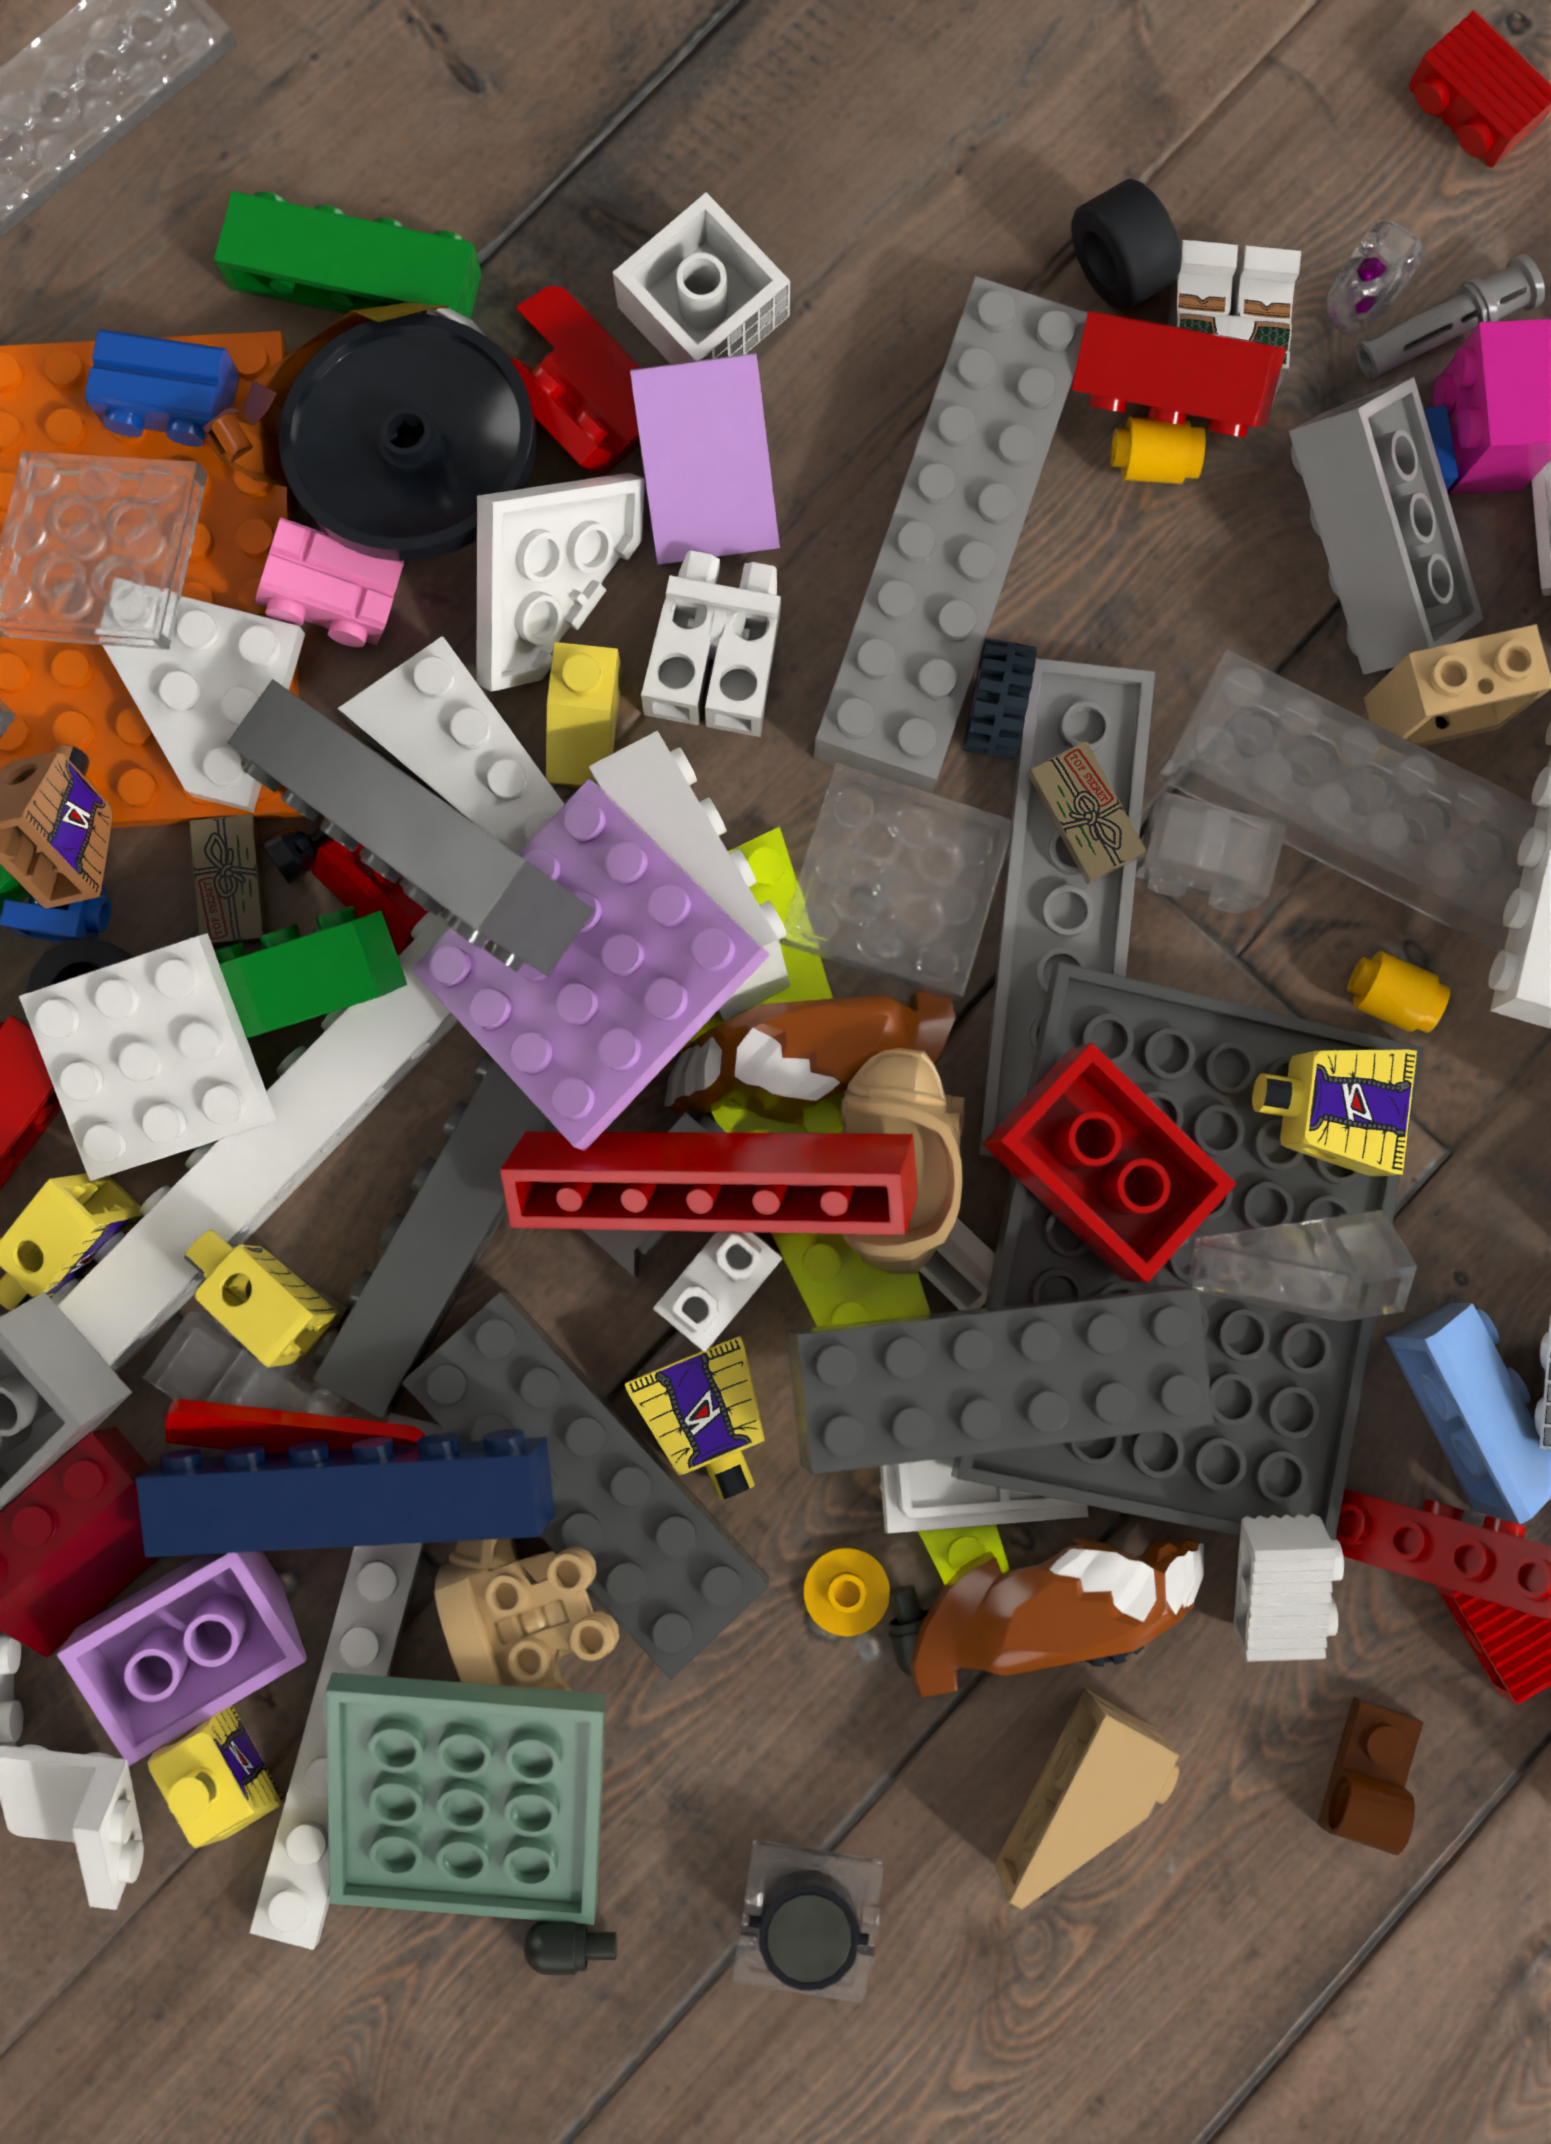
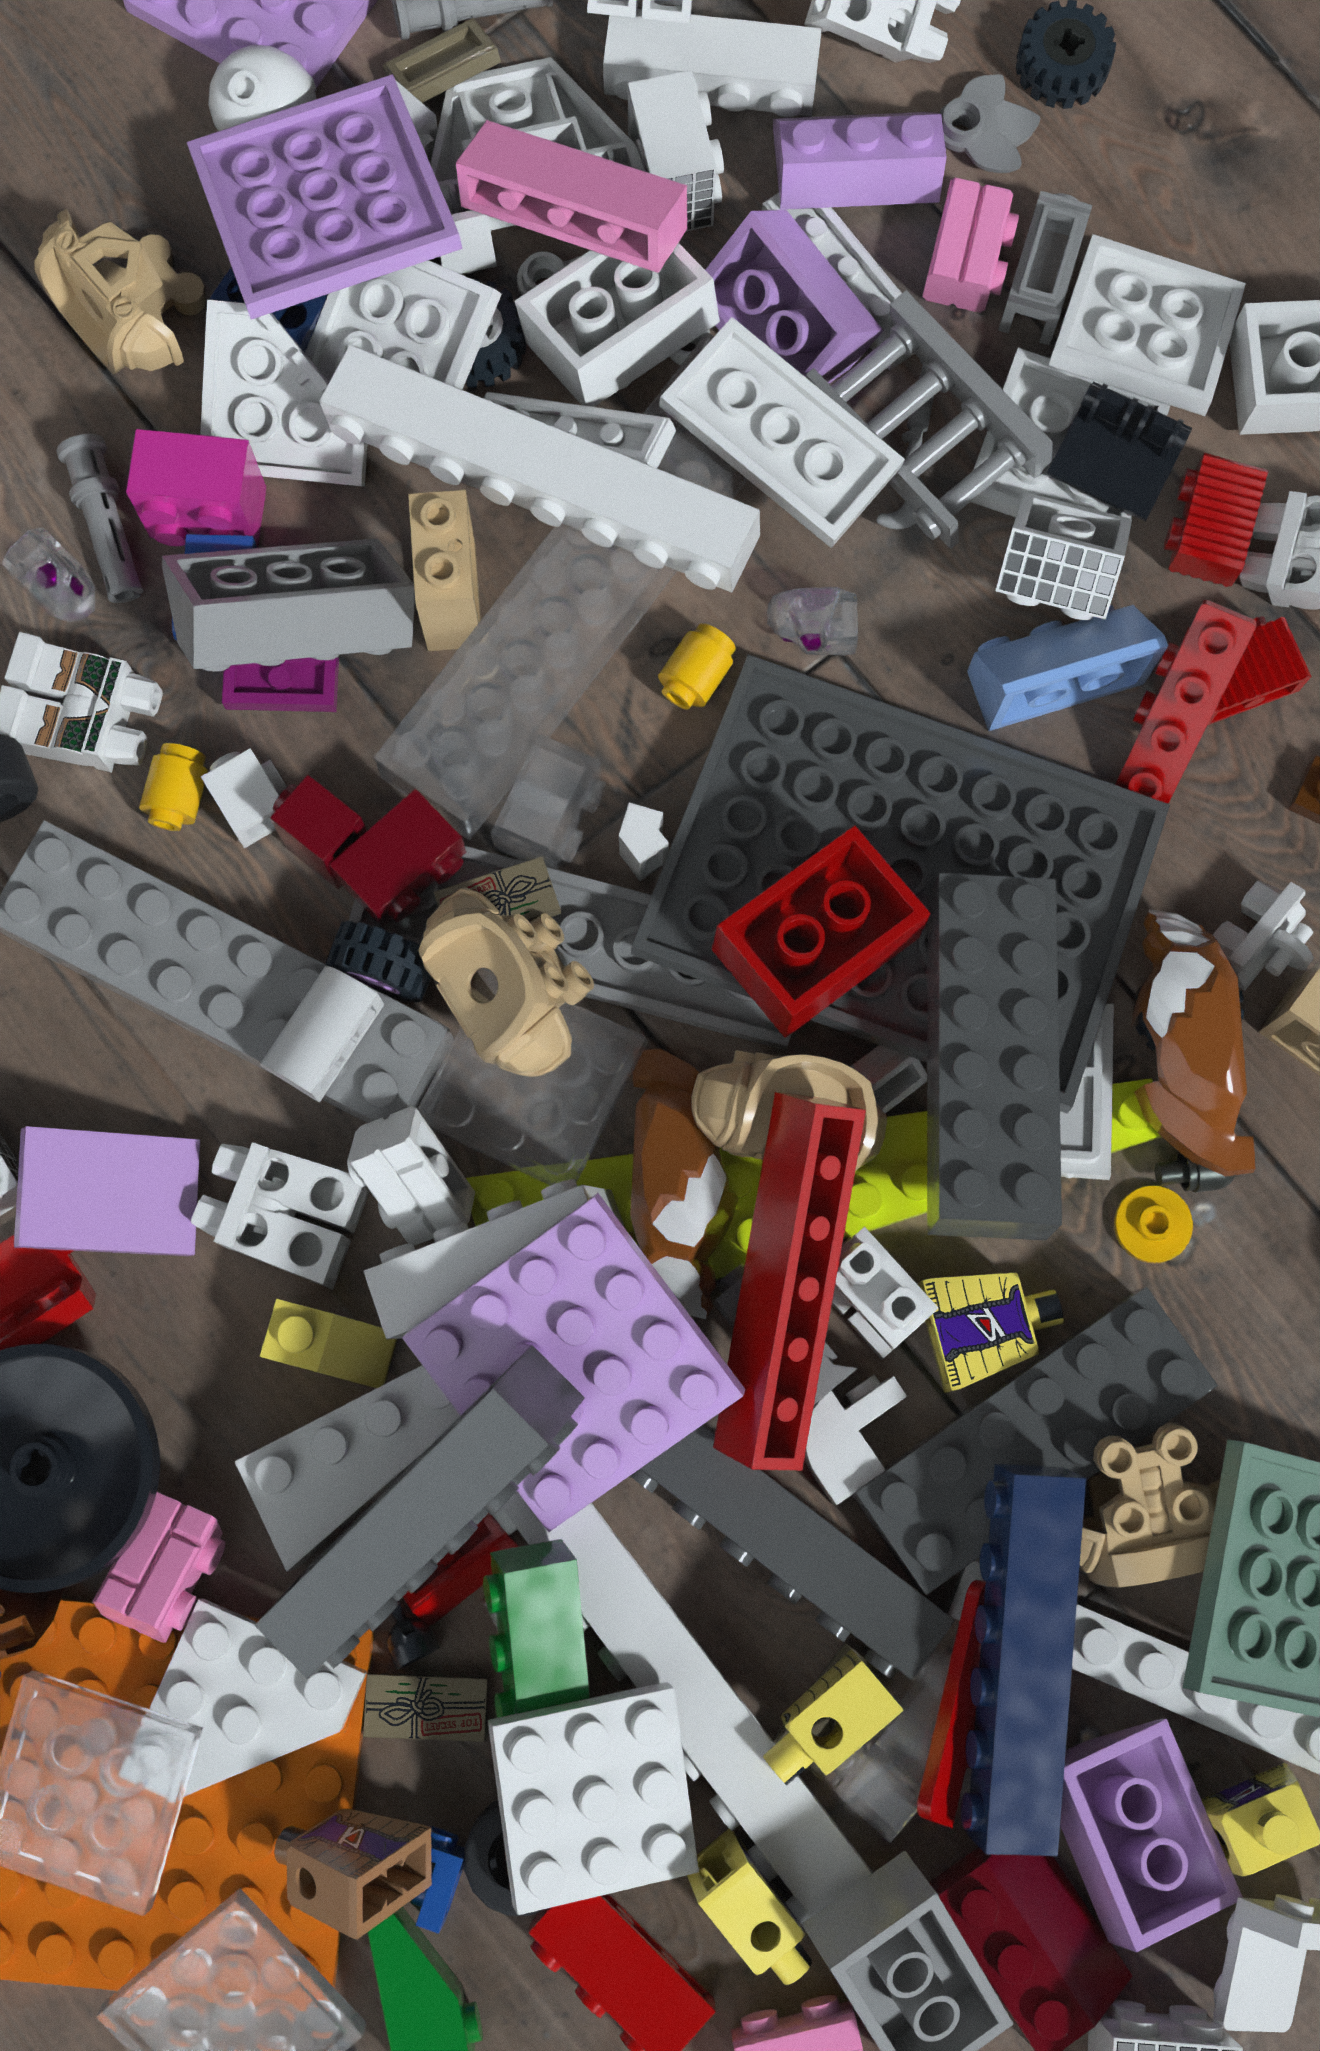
camera: 80 degrees left, 5 degrees down
white plate [476,473,645,692] -> none
red brick [1071,311,1287,437] -> none
clear slope [1188,1210,1417,1322] -> none
white brick [1233,1514,1344,1662] -> none
torso [1252,1049,1417,1177] -> none
none -> white brick [201,748,287,848]
none -> magenta plate [222,657,339,712]
none -> white brick [260,966,384,1103]
none -> dark red brick [270,775,367,890]
none -> dark red brick [329,788,467,927]
none -> white brick [347,1106,475,1245]
none -> tan piece [418,888,594,1077]
none -> white piece [619,802,669,881]
none -> clear rock [767,587,858,656]
none -> white brick [804,1375,907,1505]
none -> white hips [1213,880,1314,991]

